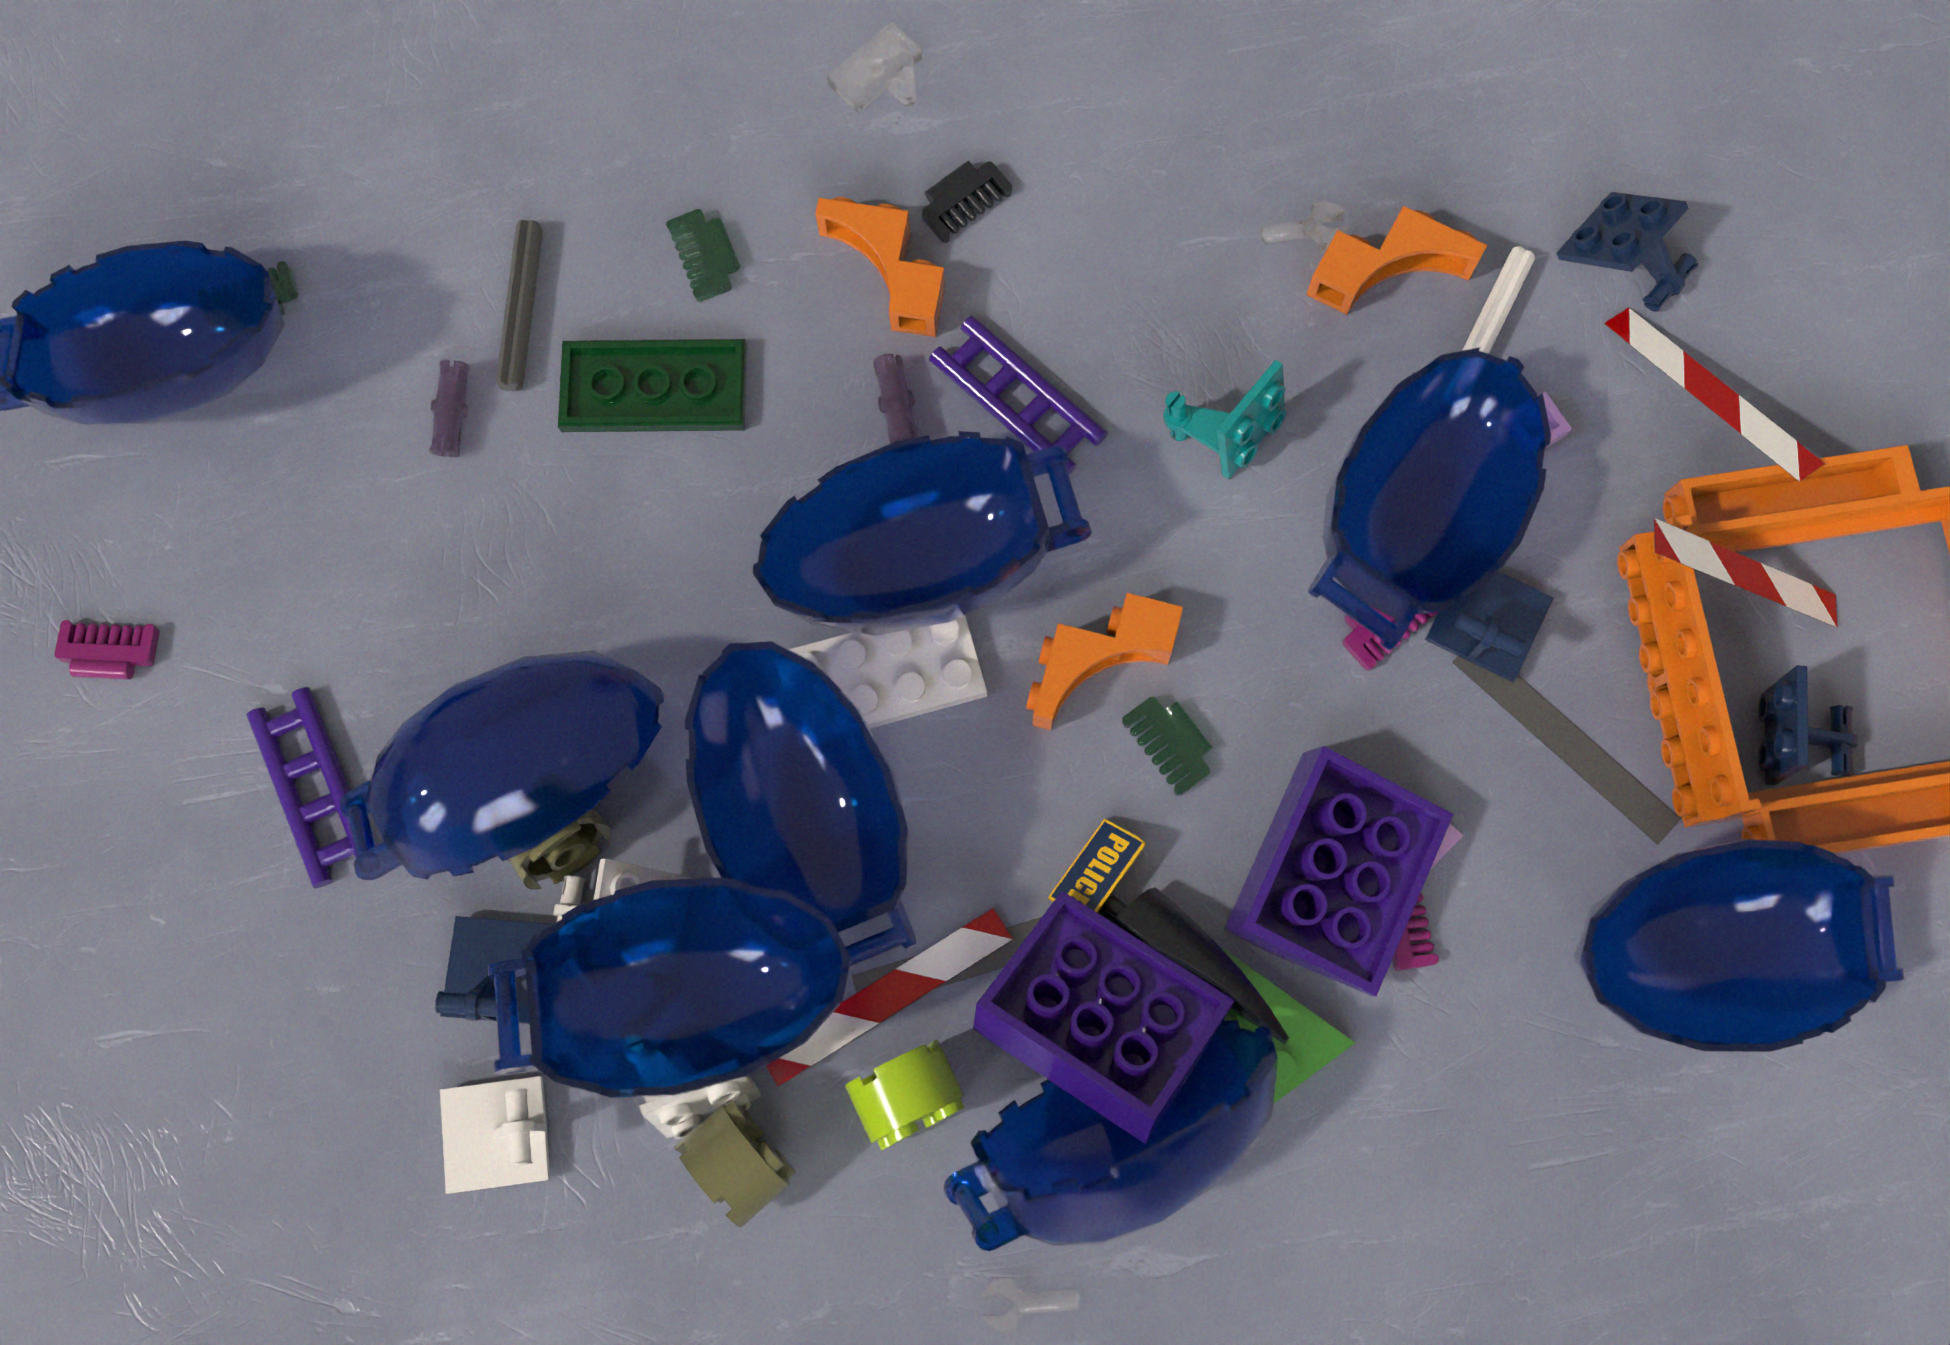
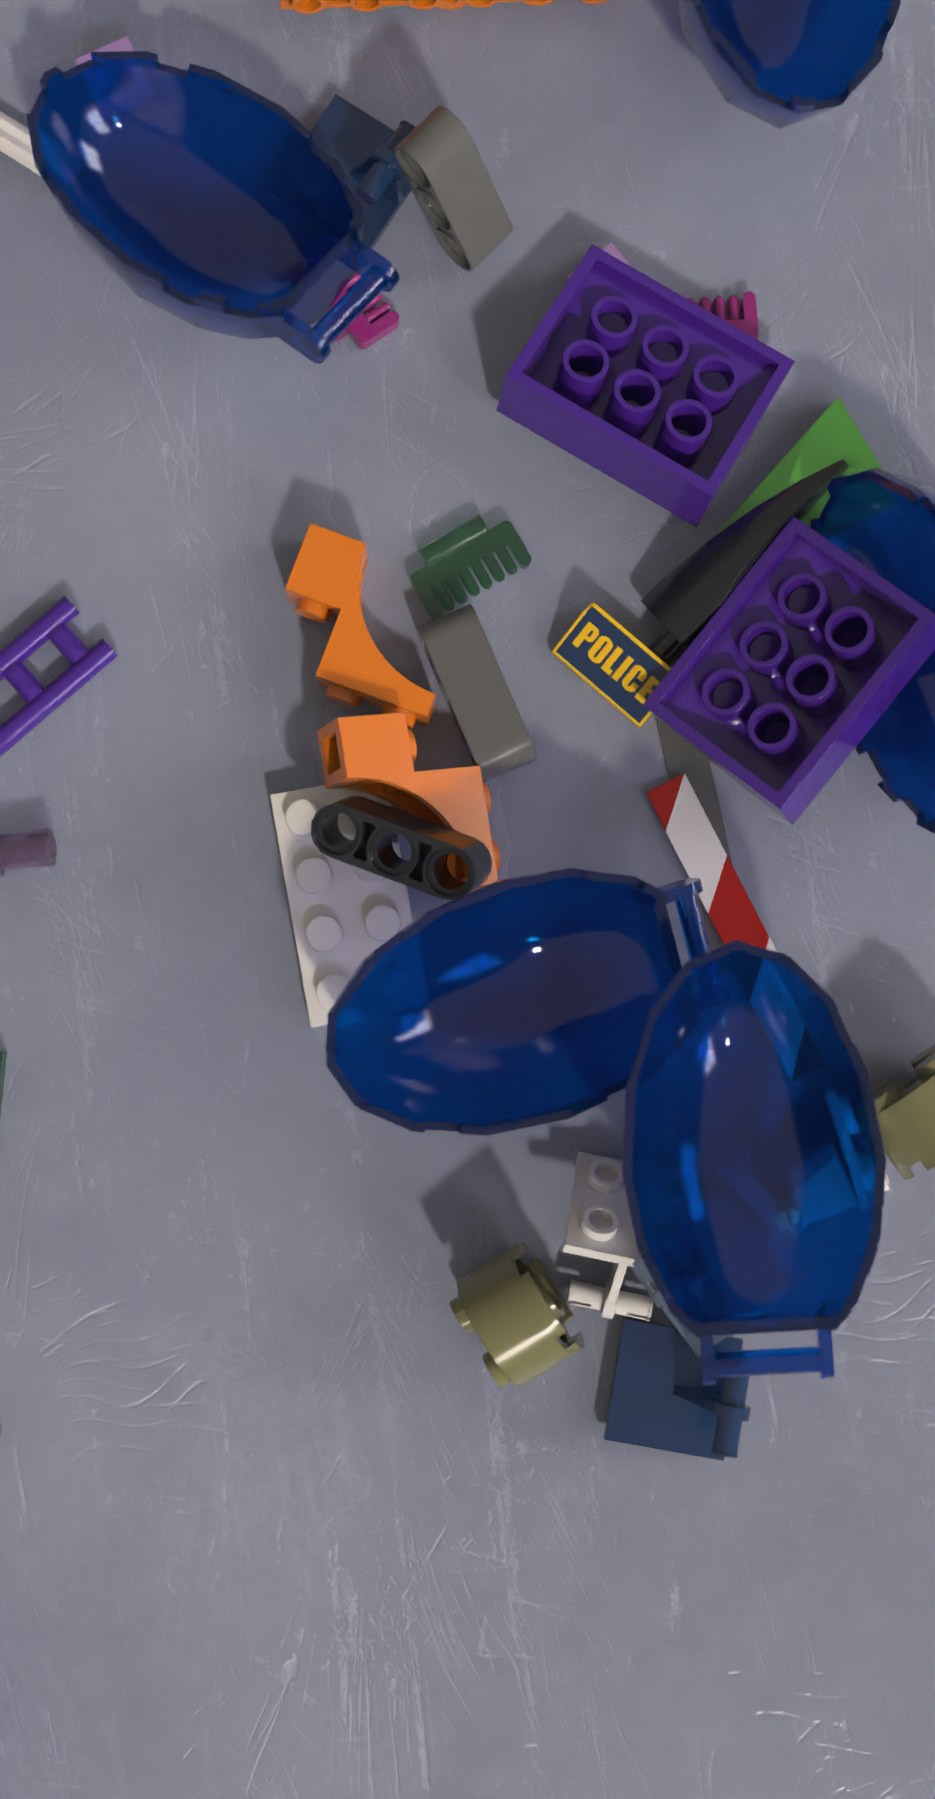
camera: 90 degrees left, 10 degrees up
dark purple bar [246,687,378,888] -> none
clear blue windscreen [339,650,665,881] -> none
white plate [440,1076,551,1194] -> none
clear blue windscreen [752,431,1092,636] -> none
lime brick [845,1040,965,1151] -> none
teal plate [1163,360,1287,479] -> none
dark grey sticker [1452,656,1681,845] -> none
none -> black beam [311,795,492,900]
none -> orange arch [317,712,500,892]
none -> dark grey beam [394,106,513,272]
none -> dark grey beam [416,604,537,782]

